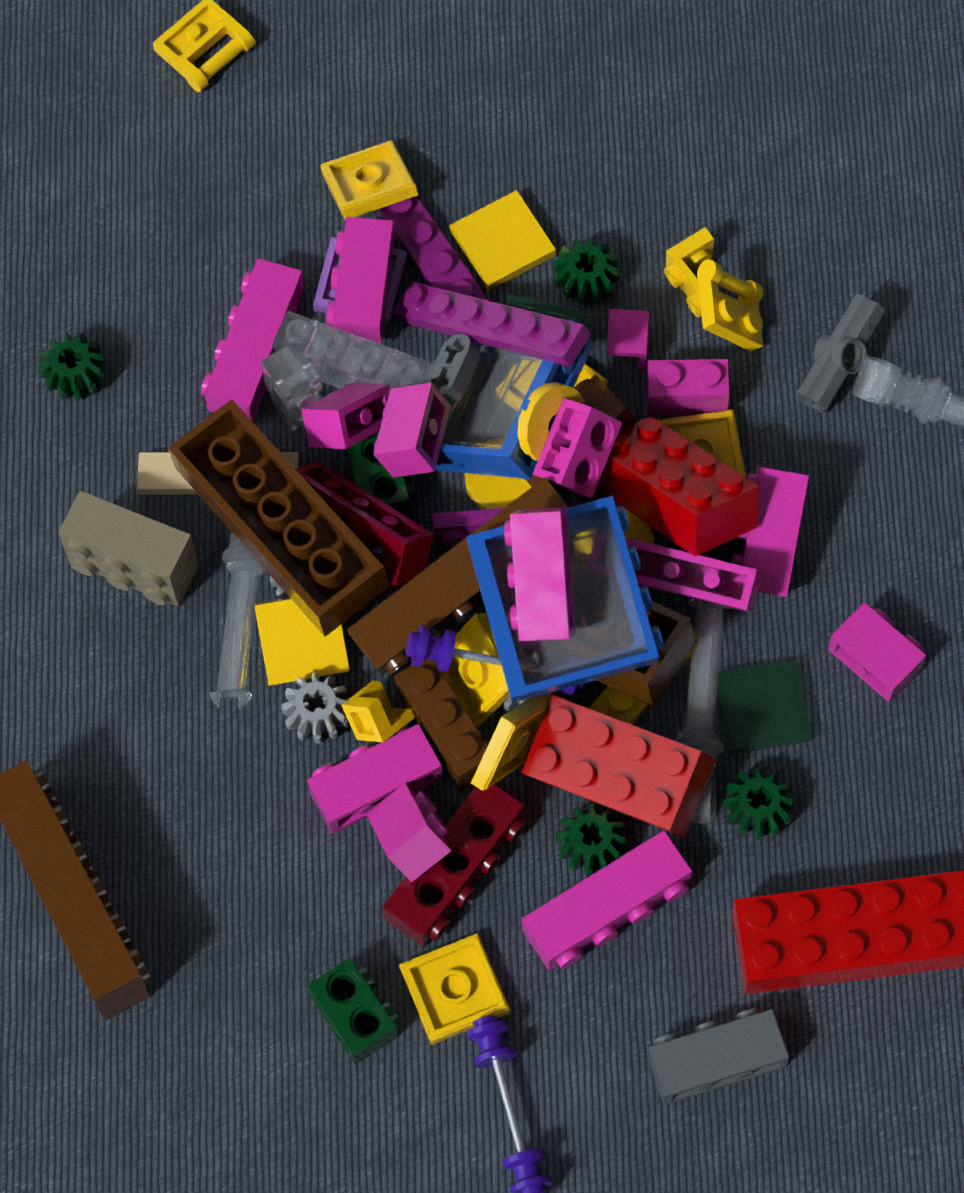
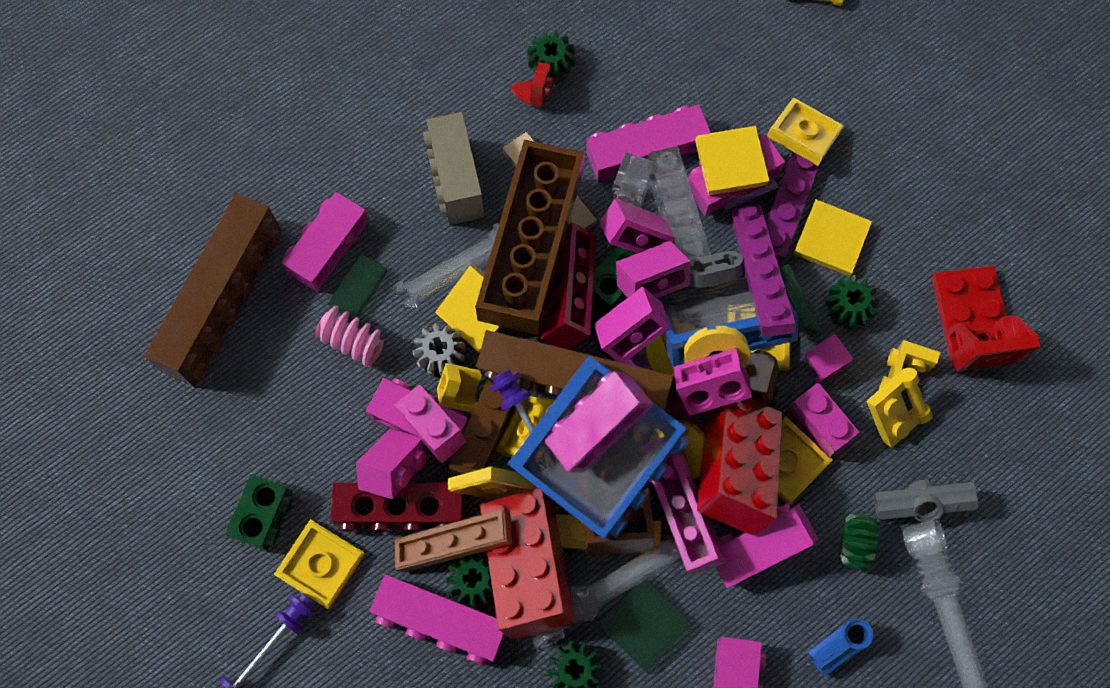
camera: 50 degrees right, 5 degrees up
none -> dark pink brick [282,192,369,292]
none -> bright pink piece [314,305,384,367]
none -> clear green tile [328,254,387,320]
none -> dark pink brick [395,384,467,463]
none -> tile [395,509,512,573]
none -> red plate [511,62,554,108]
none -> dark pink brick [594,286,671,363]
none -> yellow tile [695,126,769,195]
none -> blue piece [807,619,873,676]
none -> dark green gear [838,513,879,570]
none -> red bracket [931,266,1040,372]

